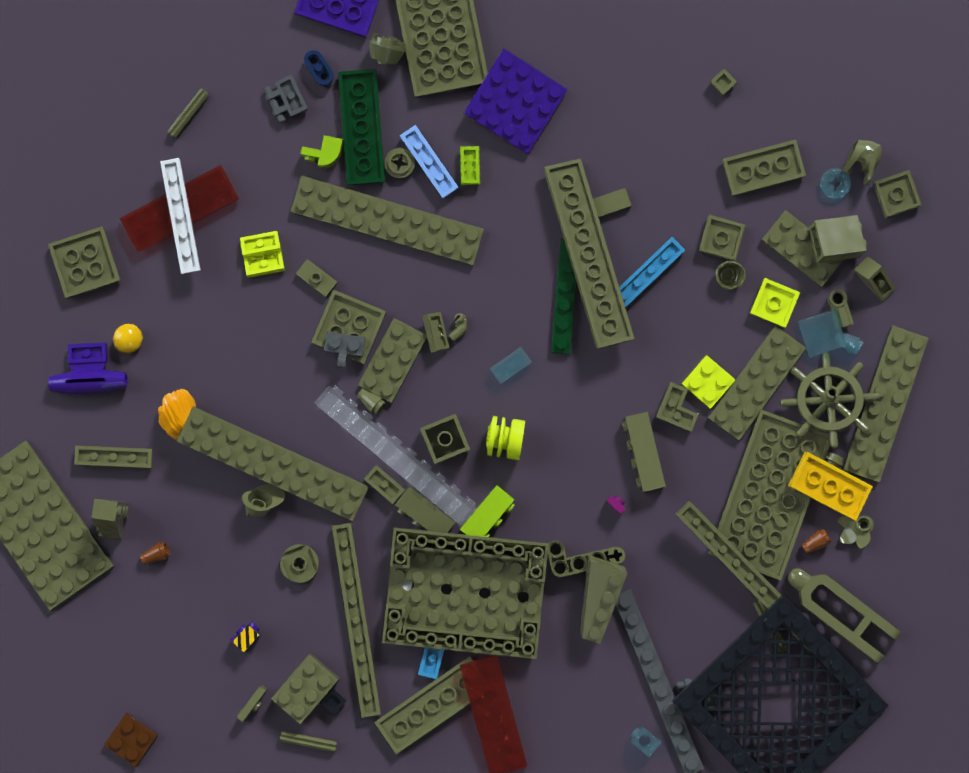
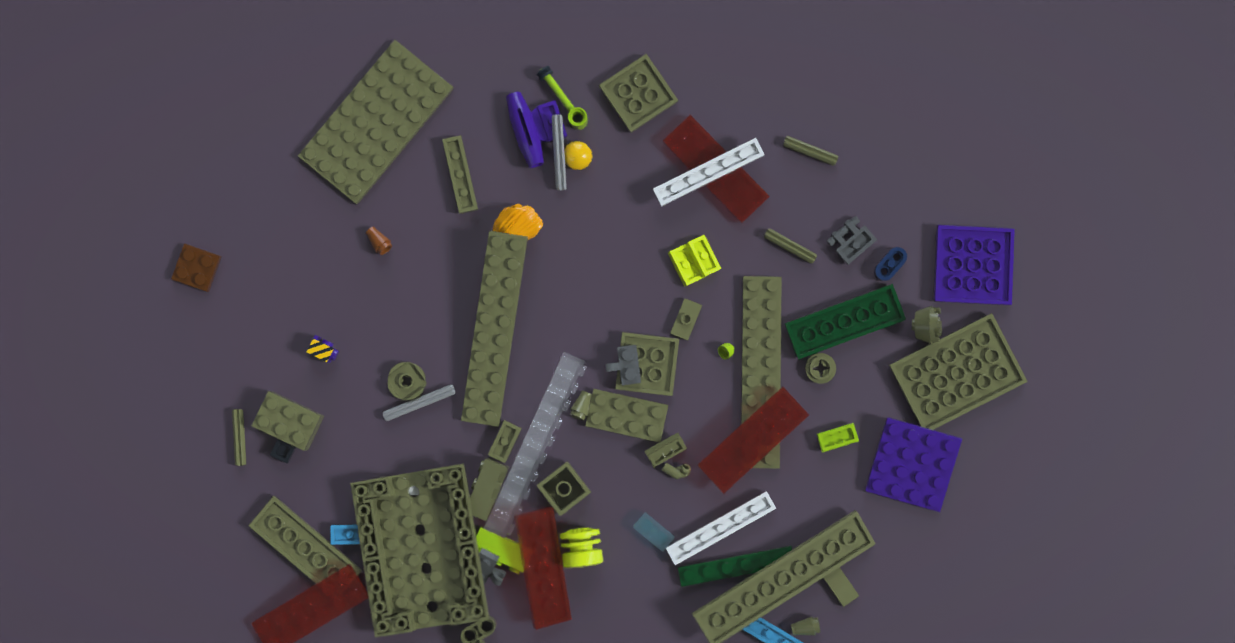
camera: 75 degrees right, 0 degrees up
olive wedge [92,499,129,540] -> none
olive plate [237,685,268,722] -> none
olive piece [242,484,285,517] -> none
lime brick [301,135,344,168] -> none
olive plate [332,523,381,718] -> none
light blue plate [400,125,458,199] -> none
none -> light grey axle [383,385,456,421]
none -> dark grey plate [479,548,506,586]
none -> clear red plate [514,506,572,630]
none -> lime piece [536,66,588,130]
none -> light grey axle [552,114,567,190]
none -> white plate [666,491,776,565]
none -> clear red plate [697,387,809,494]
none -> lime hinge [718,343,734,360]
none -> olive axle [764,229,817,264]
none -> olive cone [791,616,821,636]

